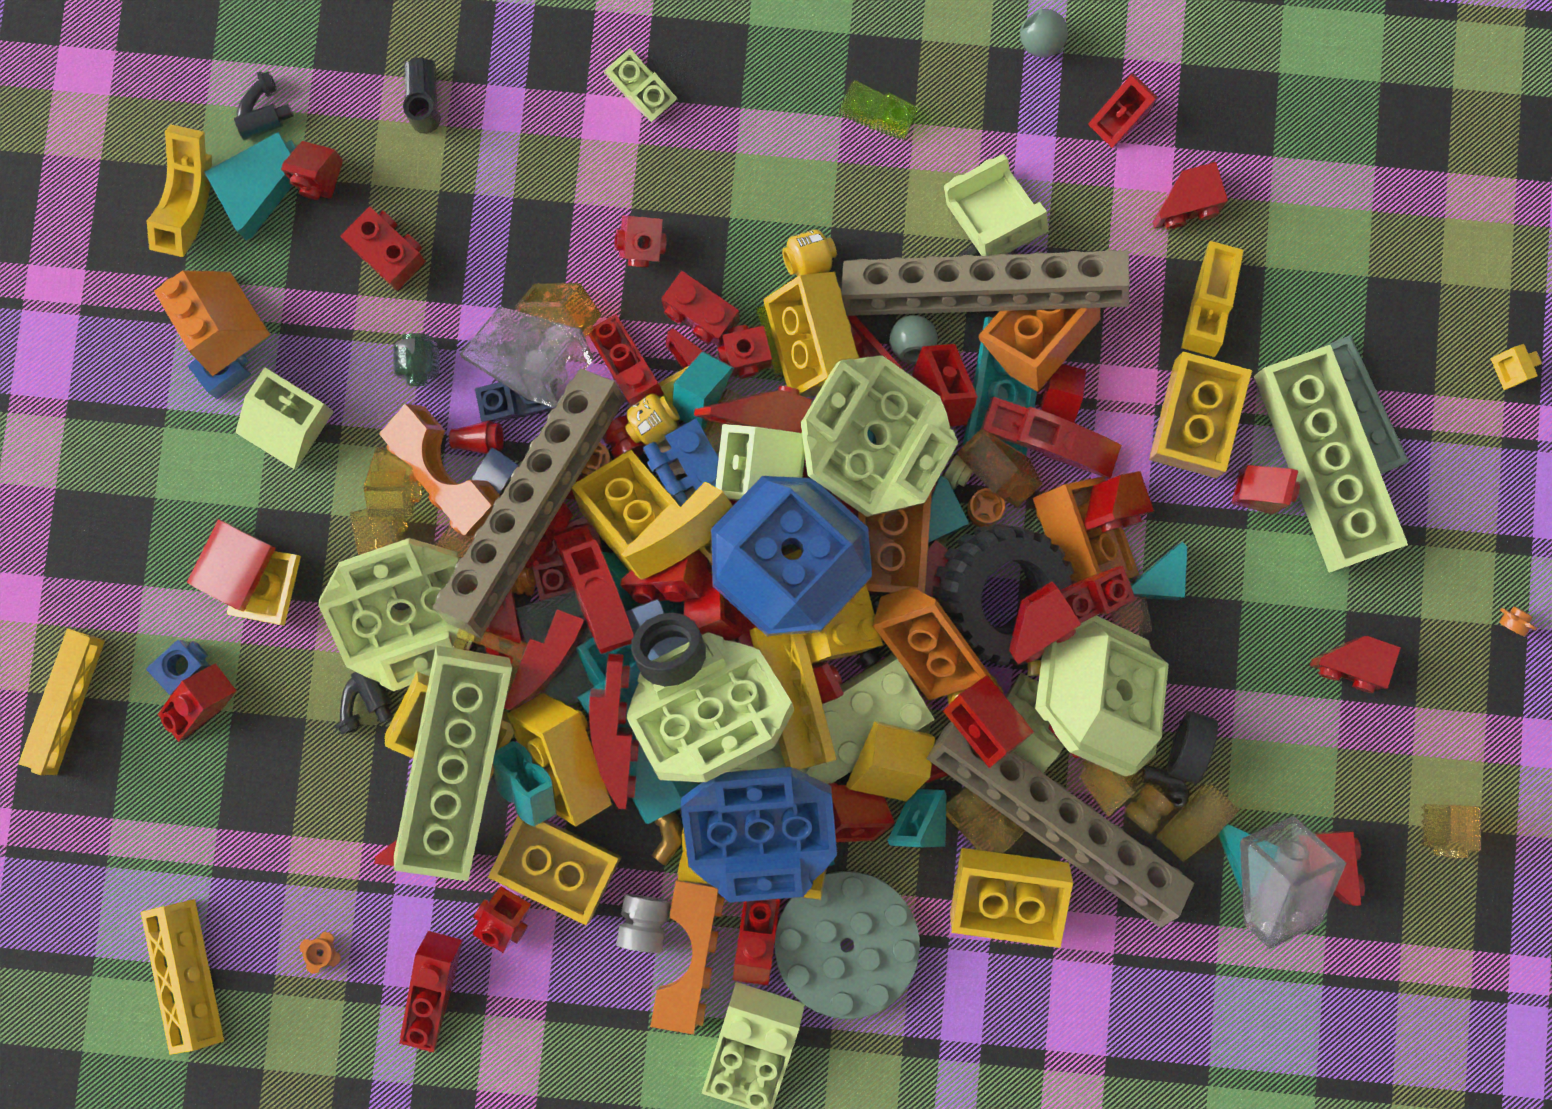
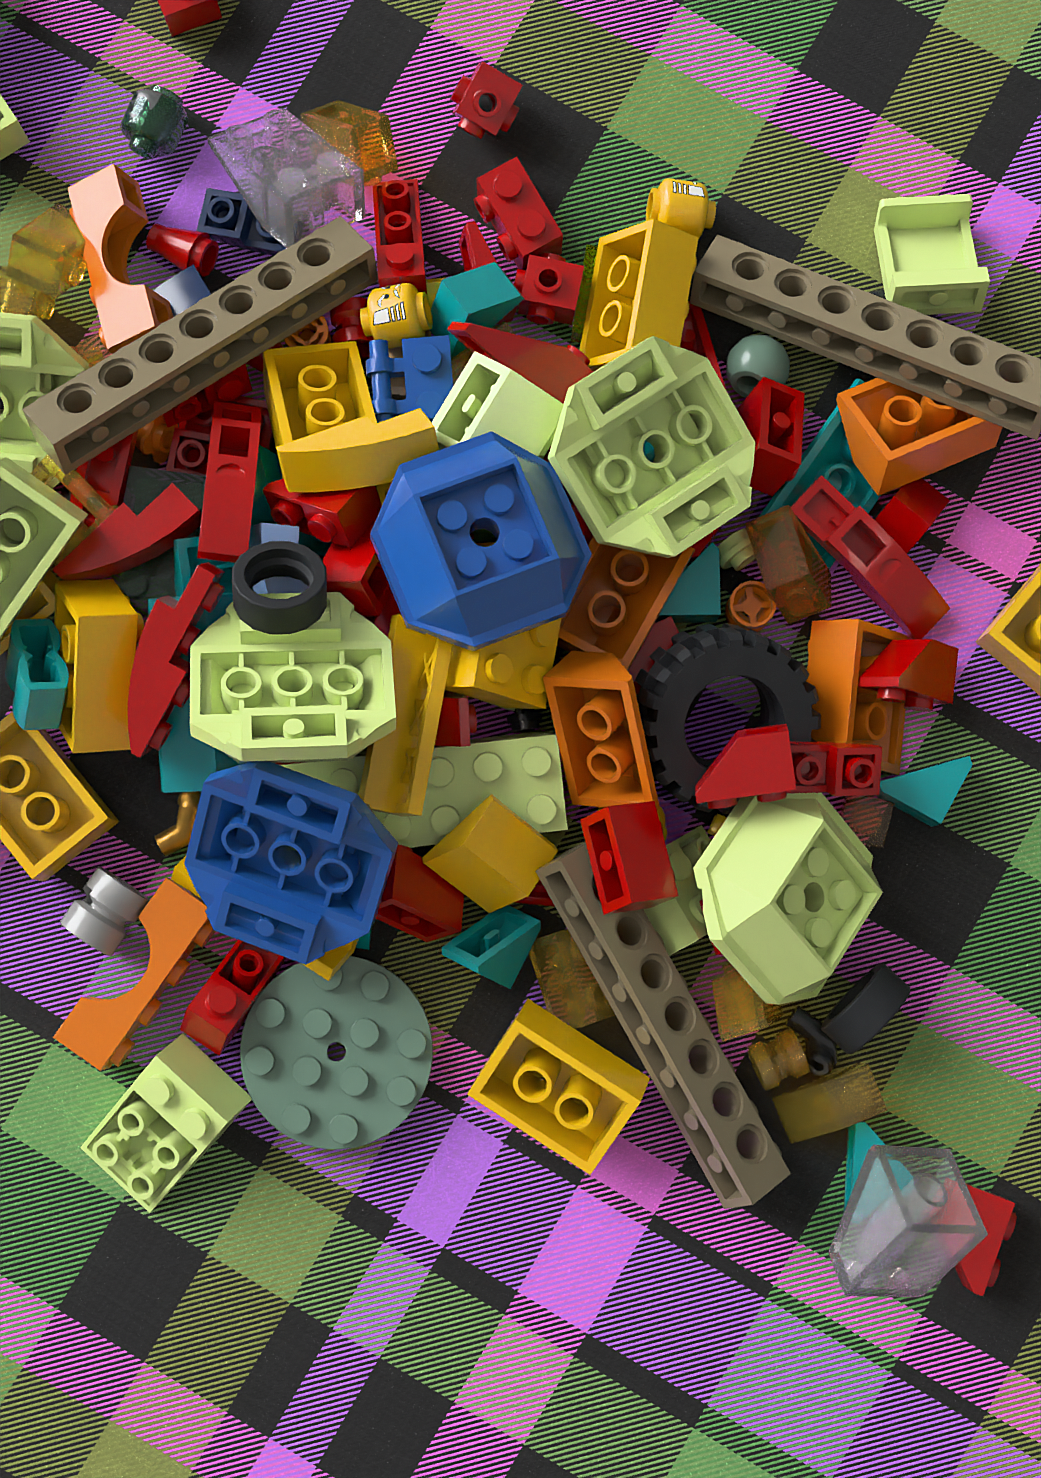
camera: 20 degrees right, 0 degrees up
clear neon green slope [838,80,918,140] -> none

